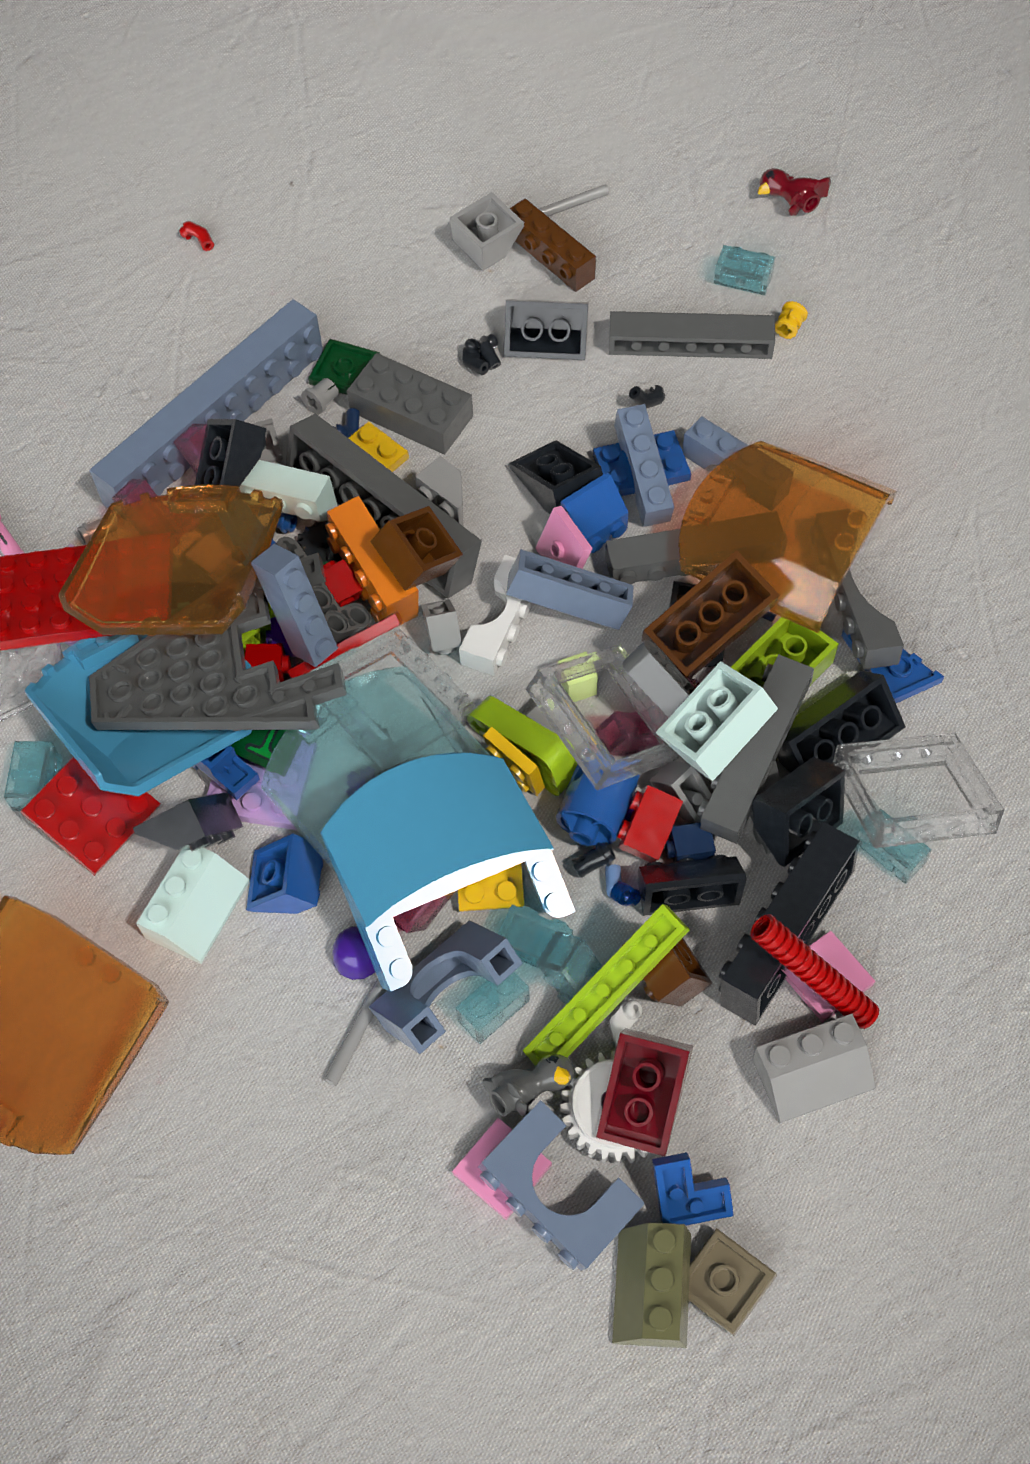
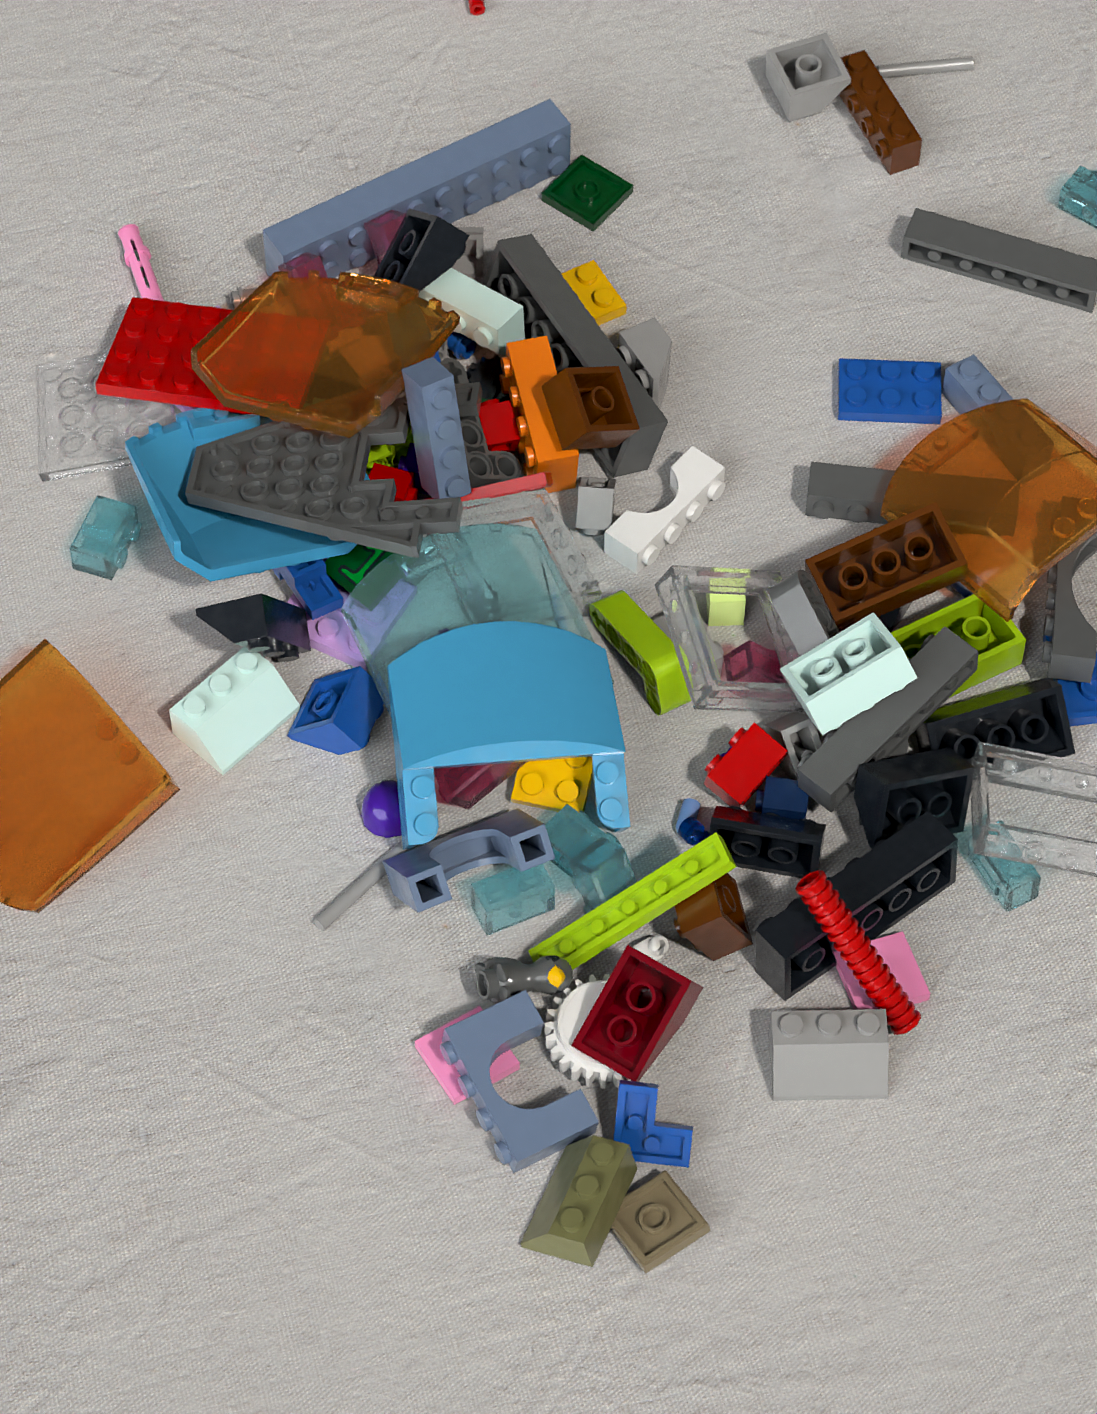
camera: 15 degrees right, 5 degrees down
red plate [21,757,161,876] -> none
light grey bush [301,378,339,415] -> none
dark blue arm [333,408,360,438] -> none
dark grey brick [347,353,473,455] -> none
black arm [462,338,489,375] -> none
black arm [479,334,501,370] -> none
yellow plate [483,727,545,796] -> none
slope [504,299,589,360] -> none
sand blue brick [506,549,634,630] -> none
black slope [509,440,603,514] -> none
bright pink plate [535,506,592,569] -> none
blue cylinder [556,751,640,846] -> none
blue slope [561,472,629,553] -> none
black pin [572,842,616,878] -> none
sand blue arch [614,404,674,527] -> none
black arm [629,385,666,409] -> none

